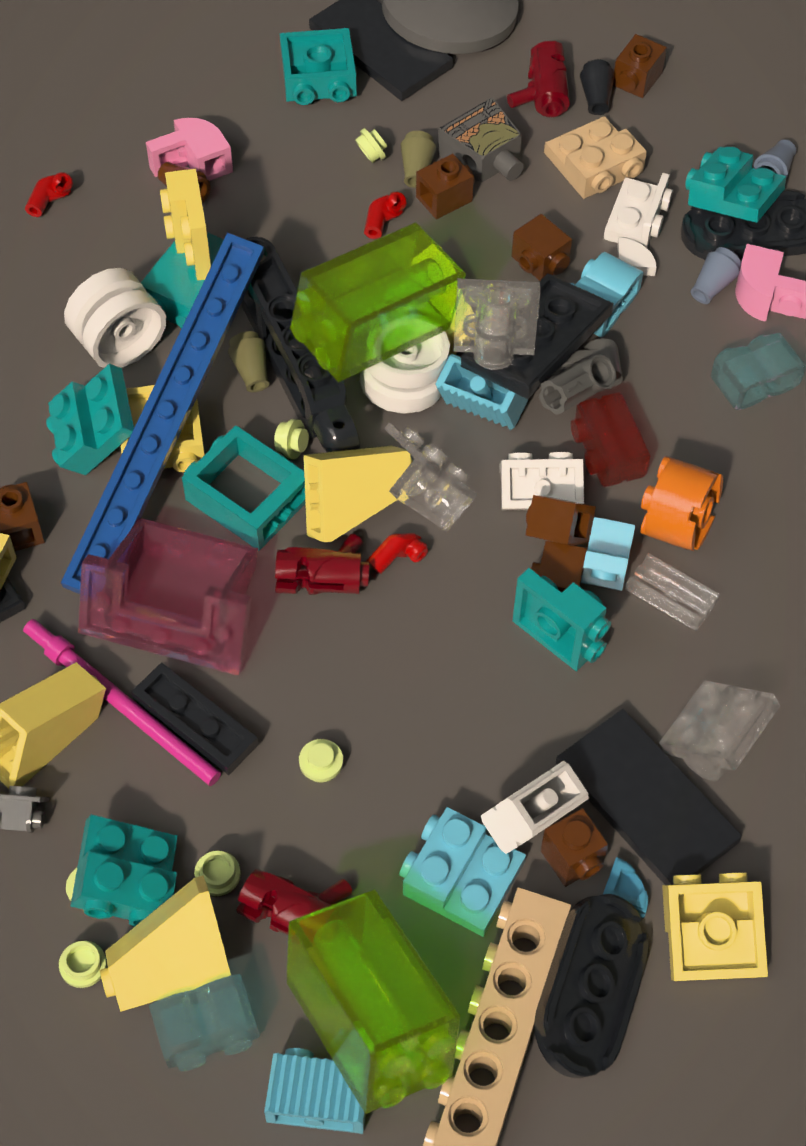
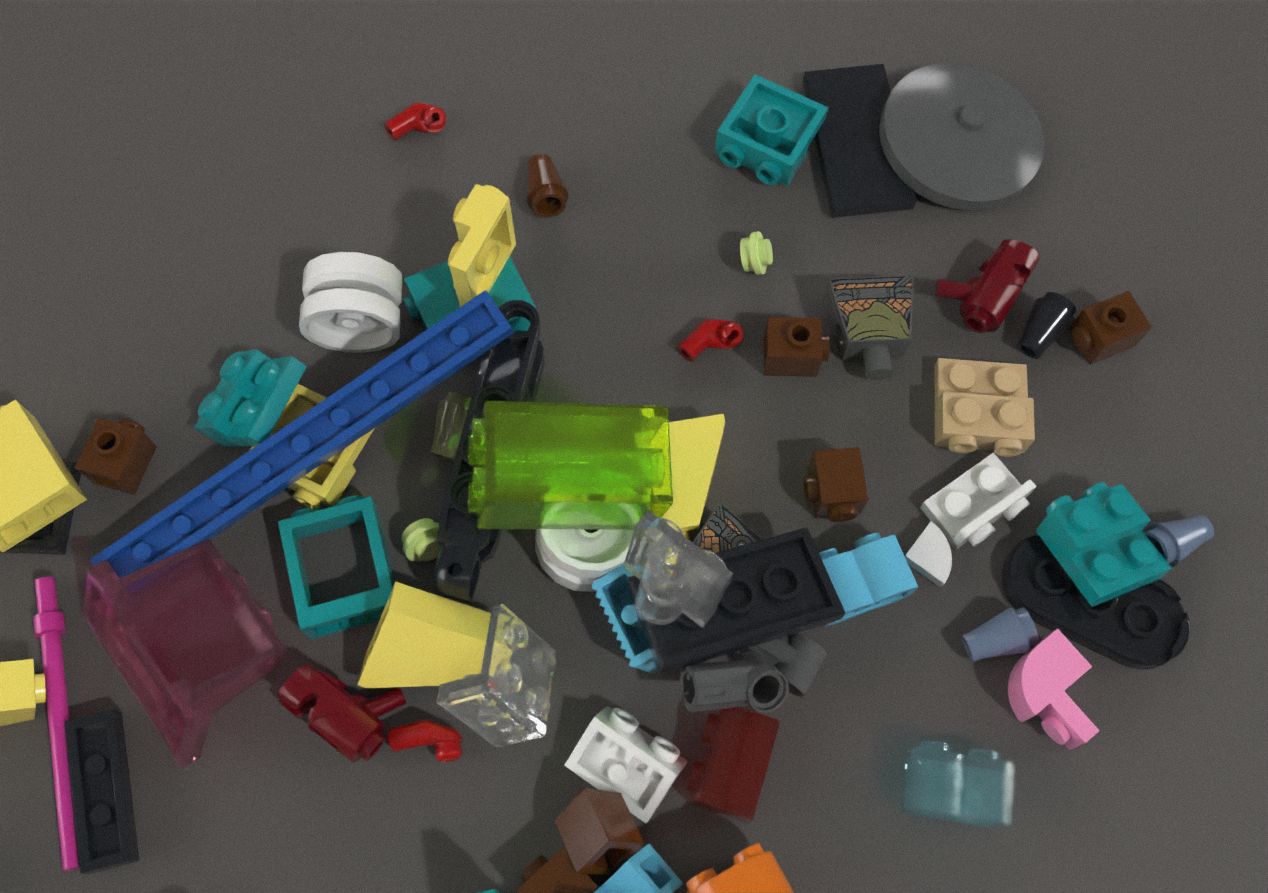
camera: 35 degrees right, 10 degrees up
bright pink brick [146,118,233,181] -> none
olive cone [400,131,436,188] -> none

